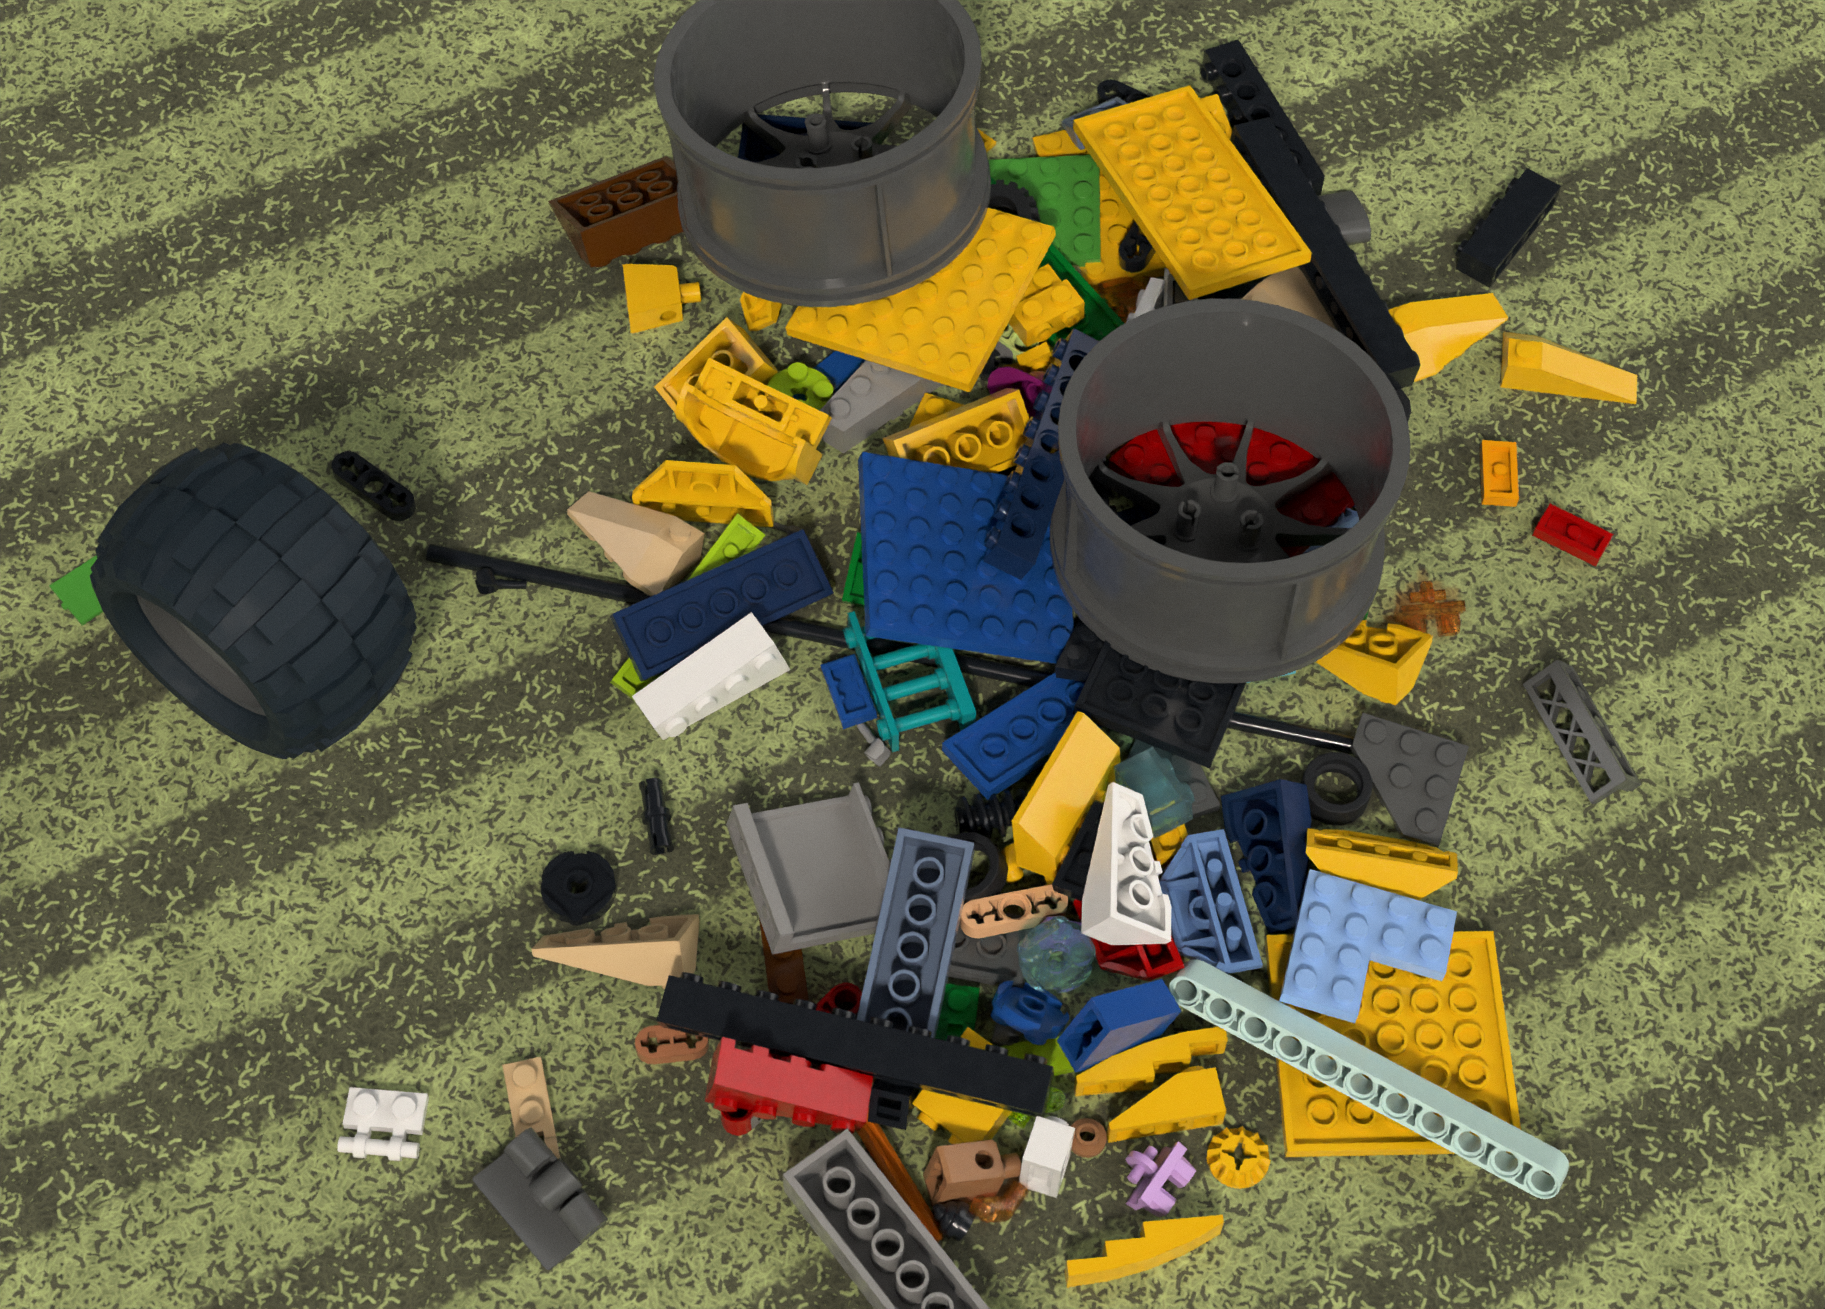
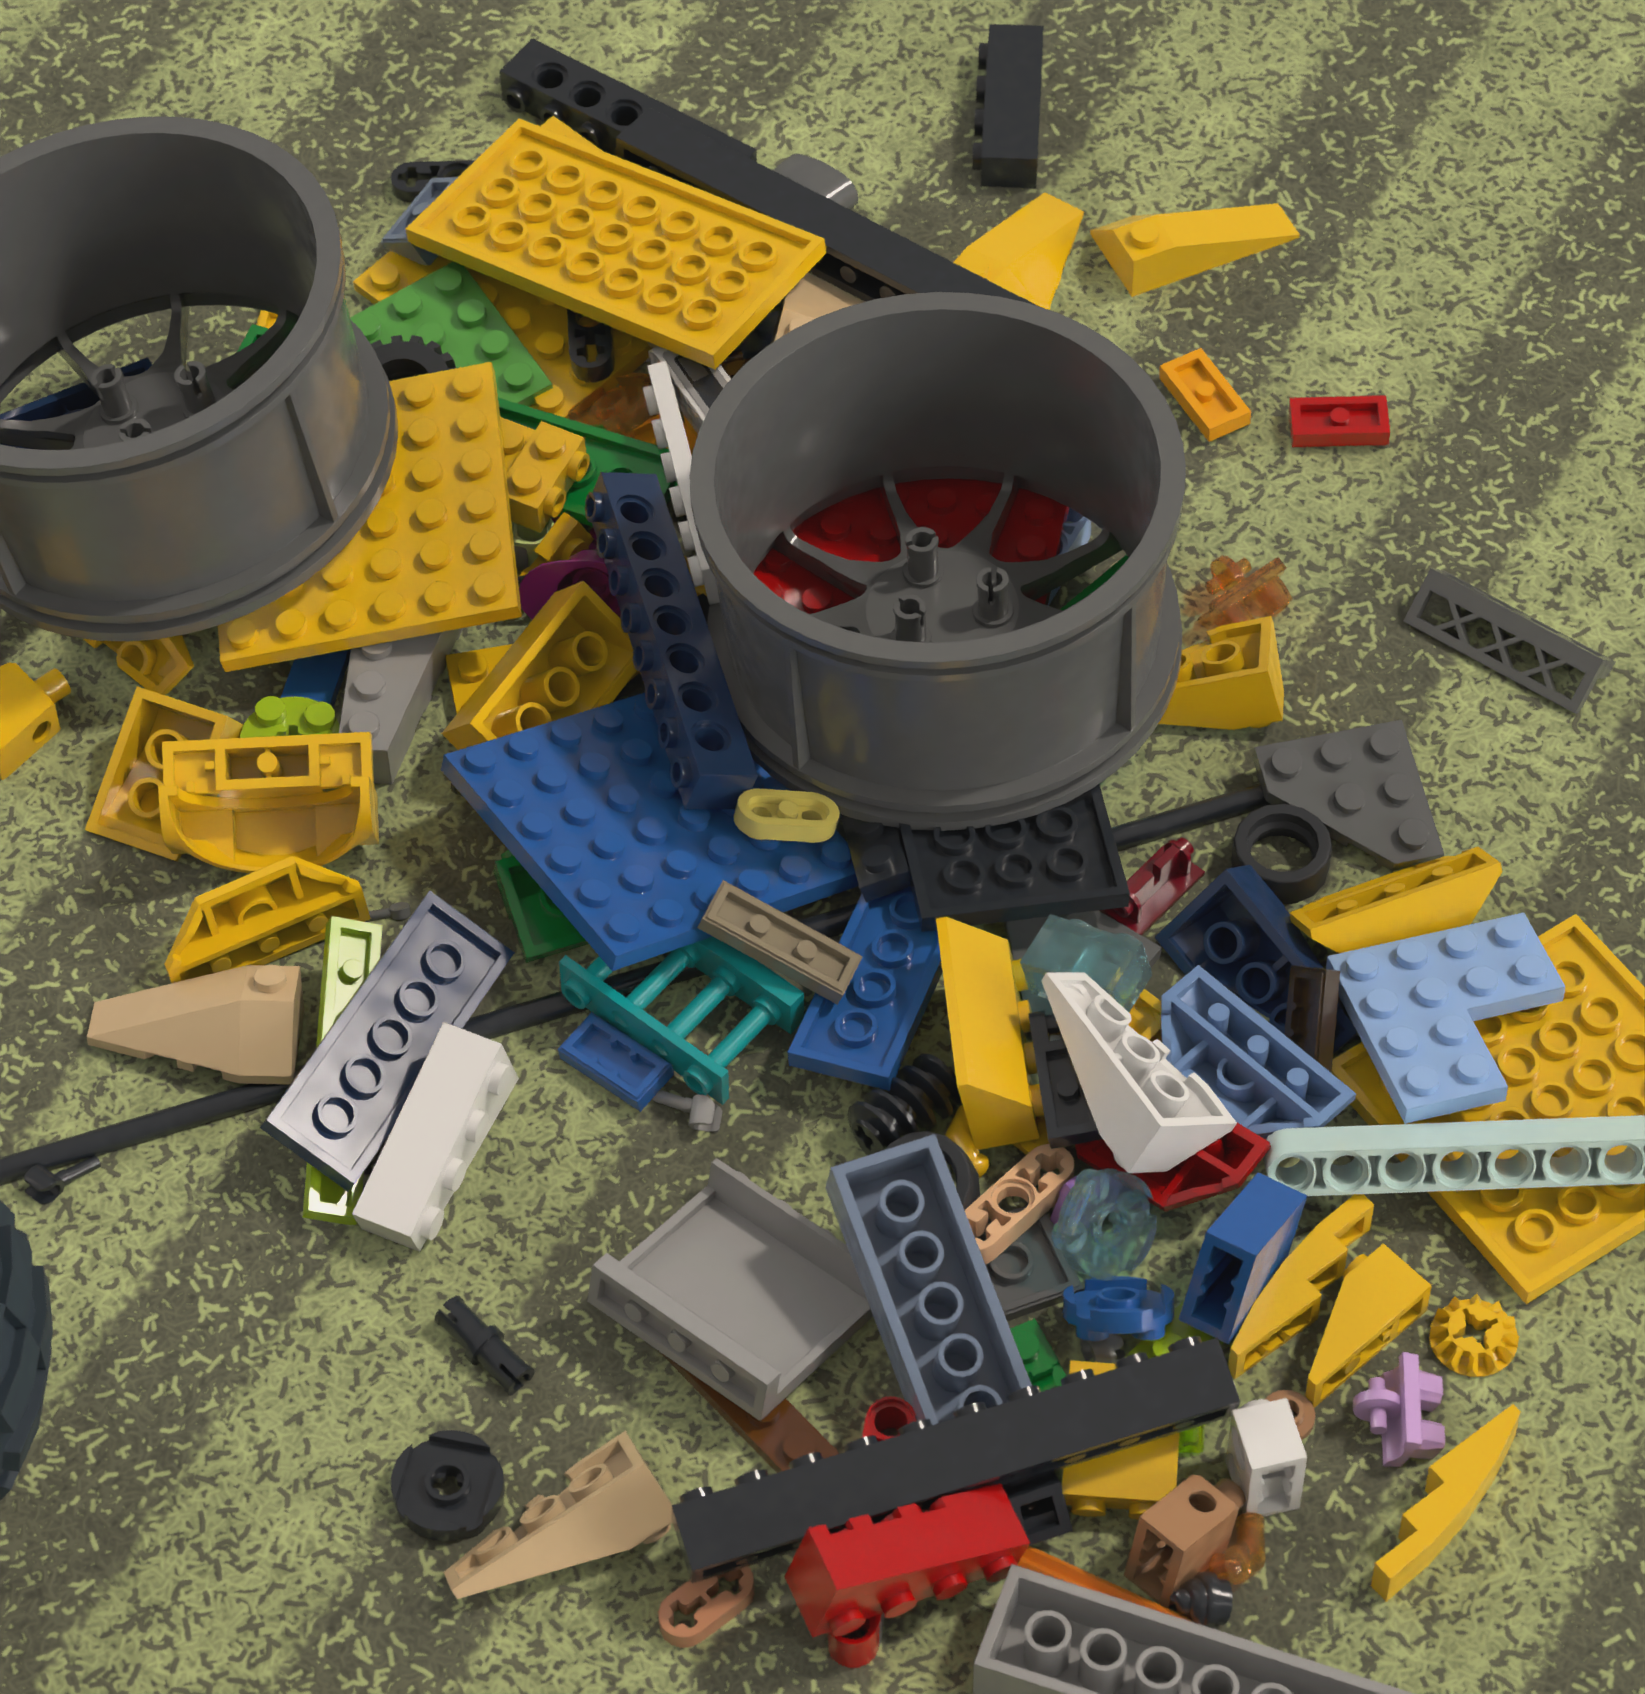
camera: 30 degrees left, 5 degrees down
none -> dark tan tile [697,880,863,1004]
none -> light yellow plate [734,788,840,843]
none -> dark red hinge [1099,837,1205,935]
none -> dark brown plate [1284,965,1340,1072]

